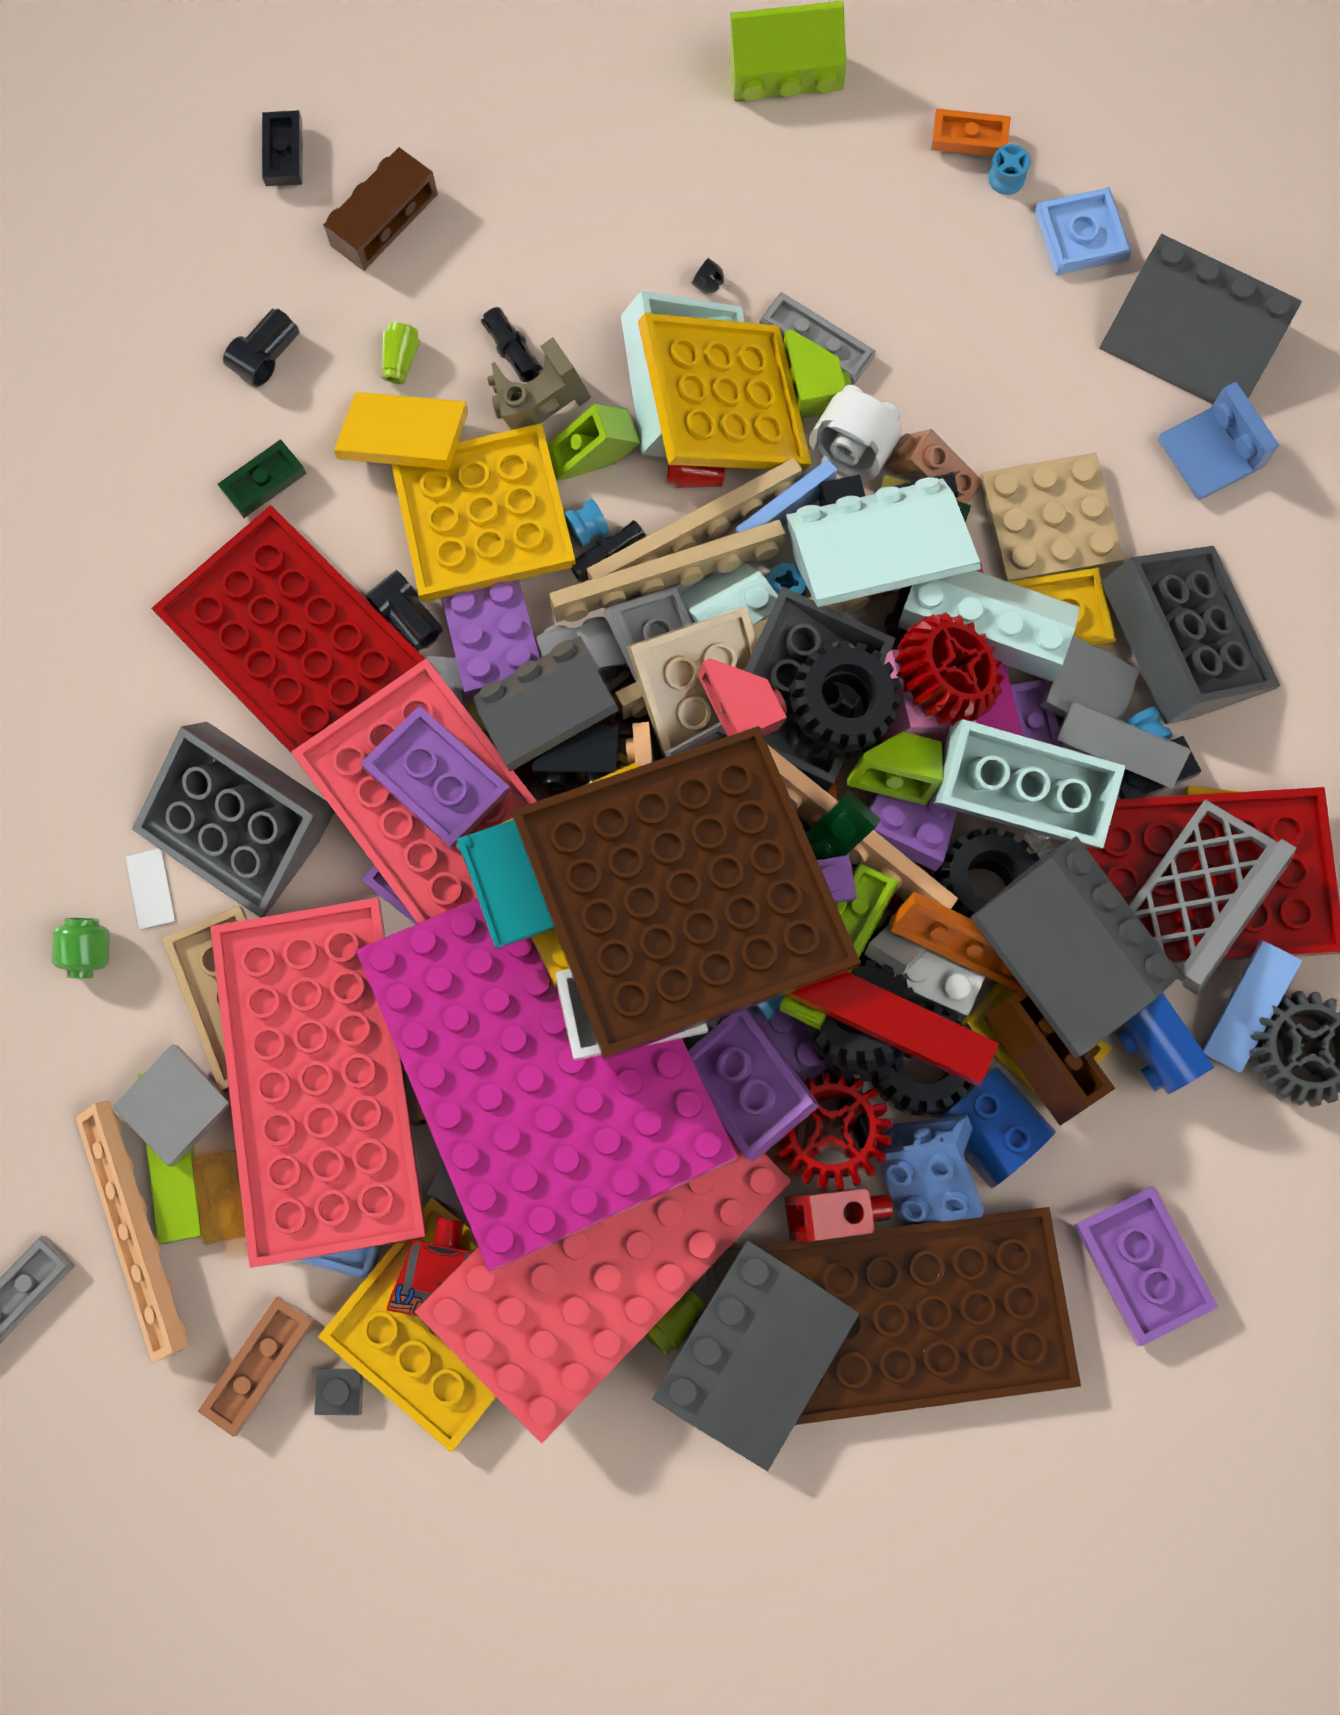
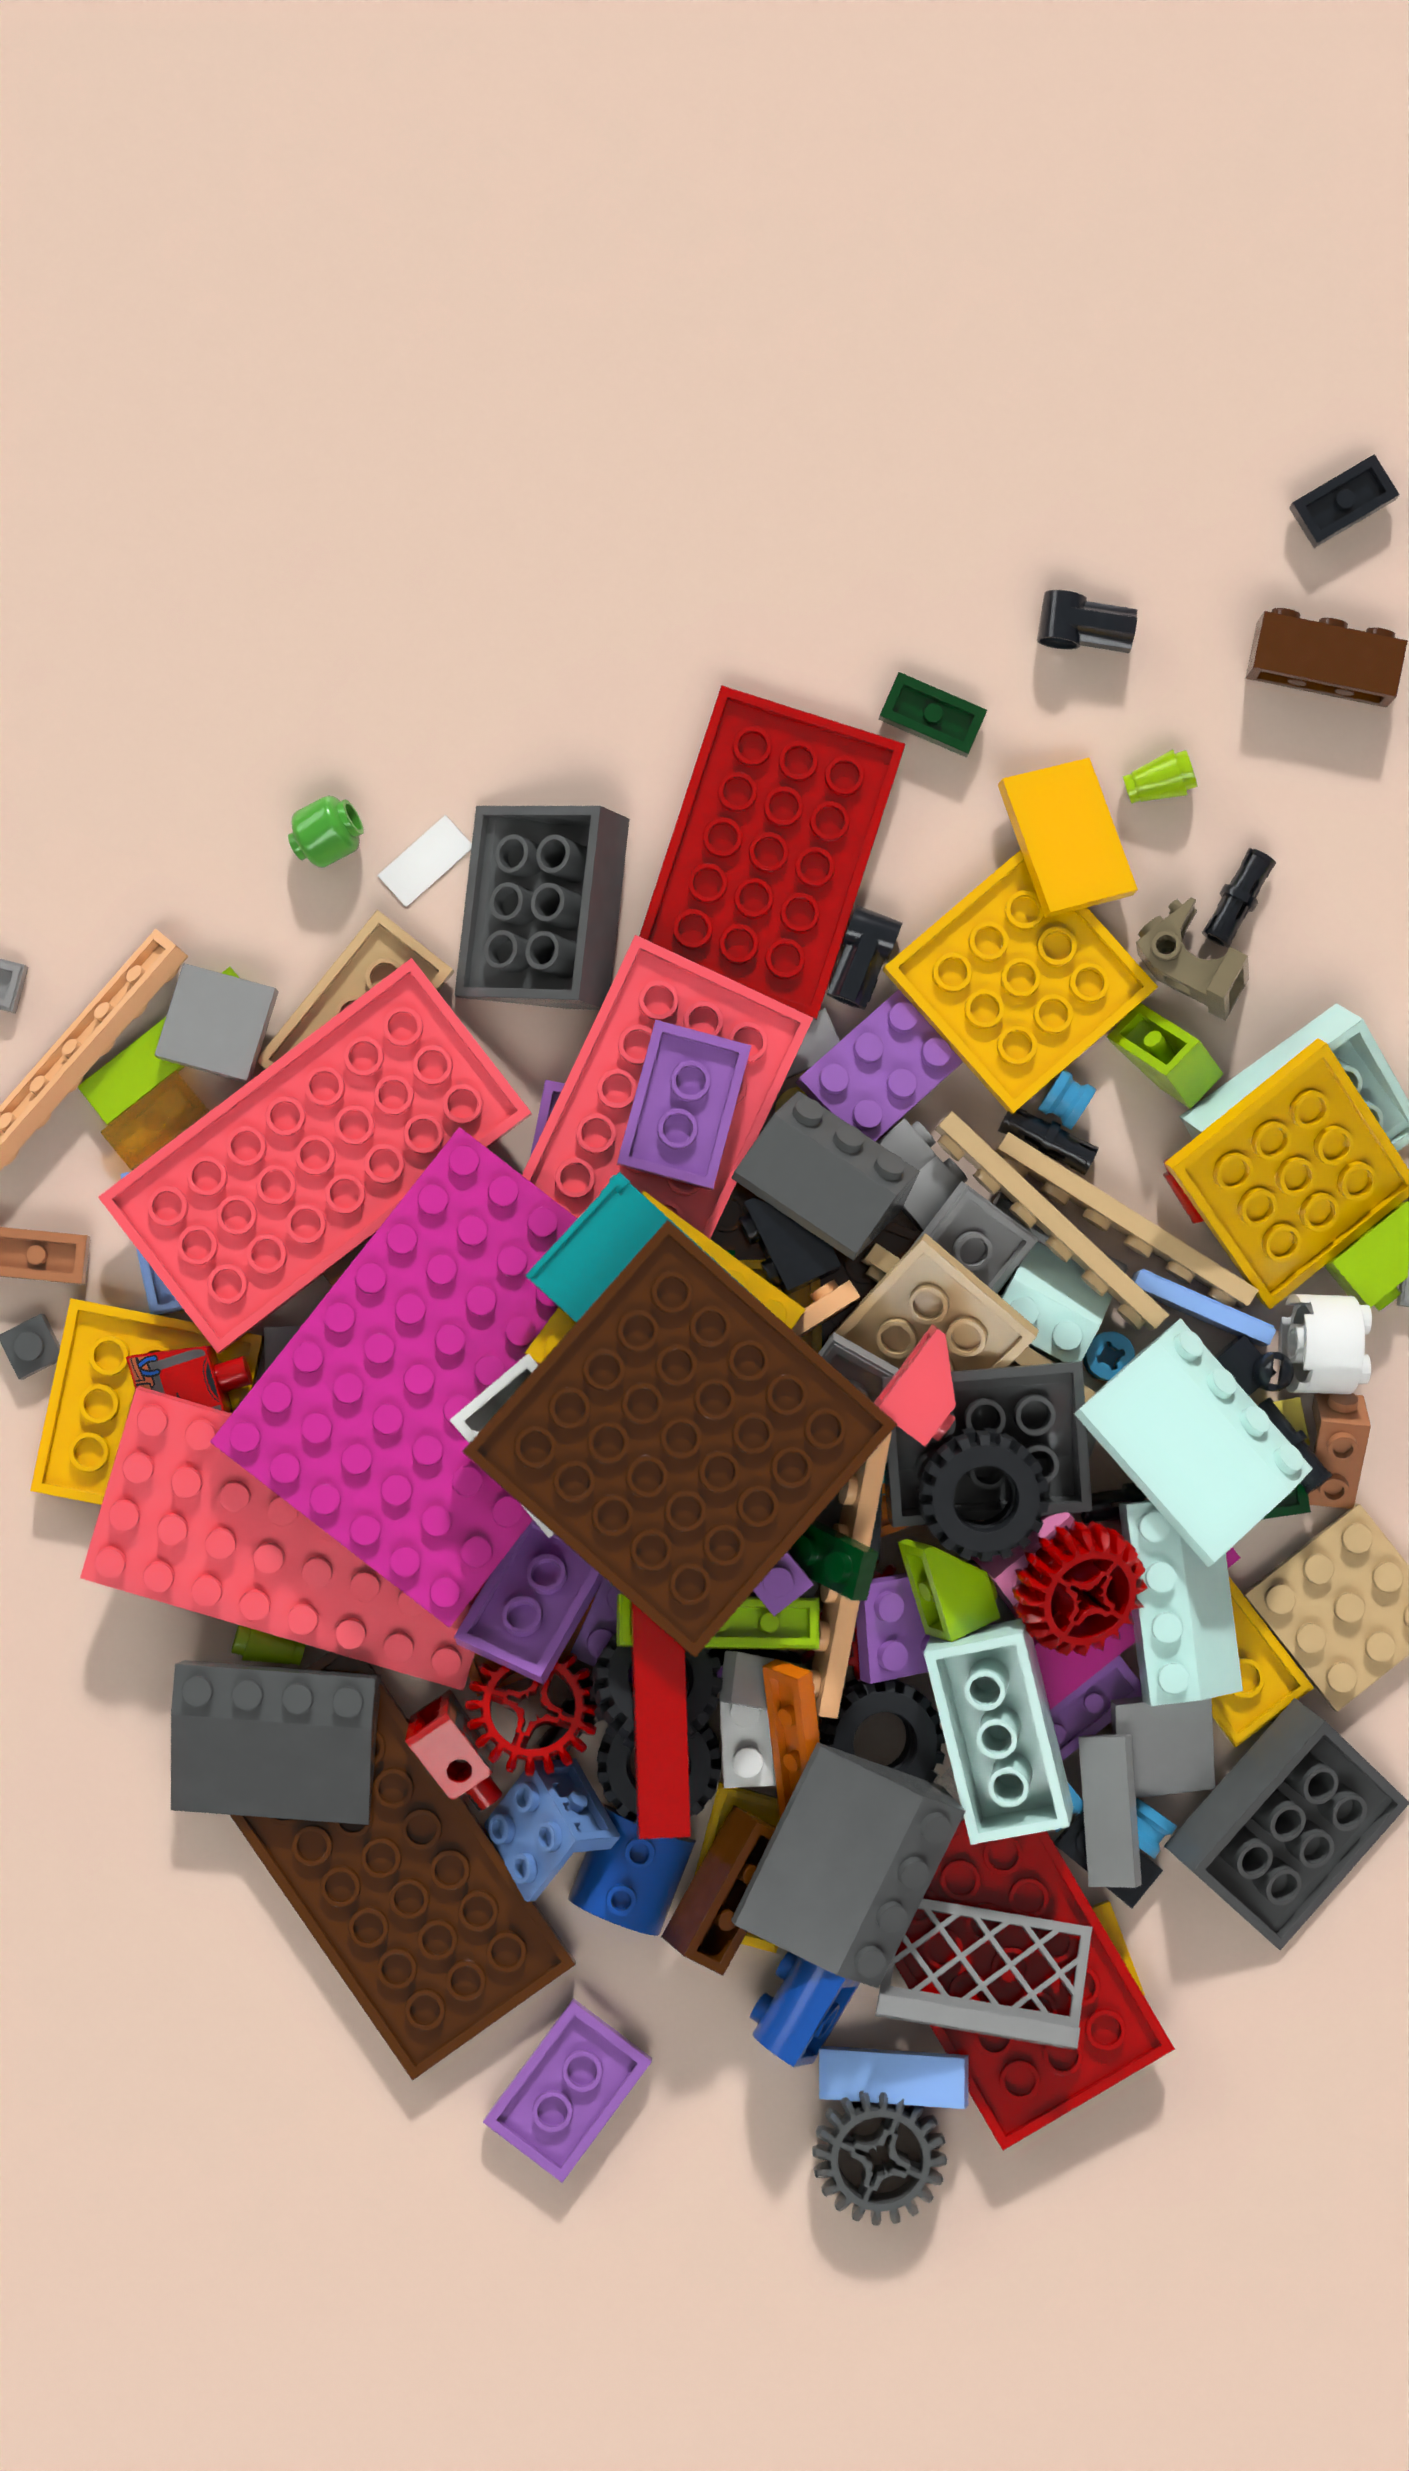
camera: 60 degrees right, 10 degrees up
none -> black hinge [1252,1352,1294,1392]

